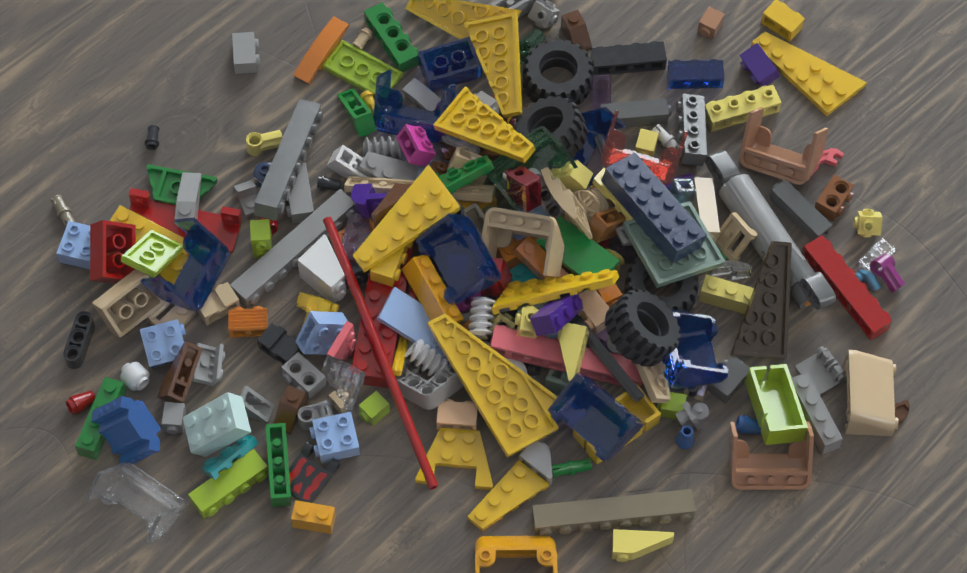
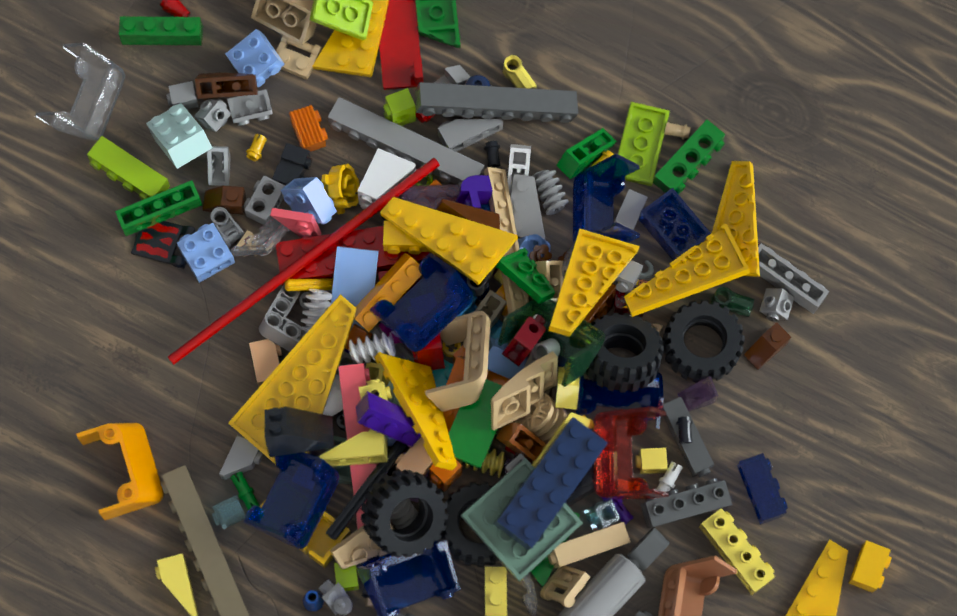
camera: 70 degrees right, 10 degrees up
blue slope [91,396,161,466] -> none
white head [120,362,150,391] -> none
clear blue windscreen [141,217,230,311] -> none
light grey slope [175,172,202,228] -> none
tan brick [194,282,240,326] -> none
teal wing [200,435,258,480] -> none
light grey brick [232,32,260,74] -> none
light orange brick [291,500,336,534] -> none
orange slope [293,16,349,85] -> none
lime brick [359,391,390,426] -> none
dark pink brick [396,124,436,167] -> none
yellow wing [415,427,493,490] -> none
yellow wing [467,460,549,532] -> none
black brick [591,41,667,76] -> none
nougat brick [697,6,725,39] -> none
dark purple brick [740,42,780,87] -> none
none -> light grey brick [194,98,231,132]
none -> clear light blue brick [211,495,246,529]
none -> yellow pin [246,134,267,161]
none -> black slope [265,407,334,457]
none -> black pin [676,416,693,444]

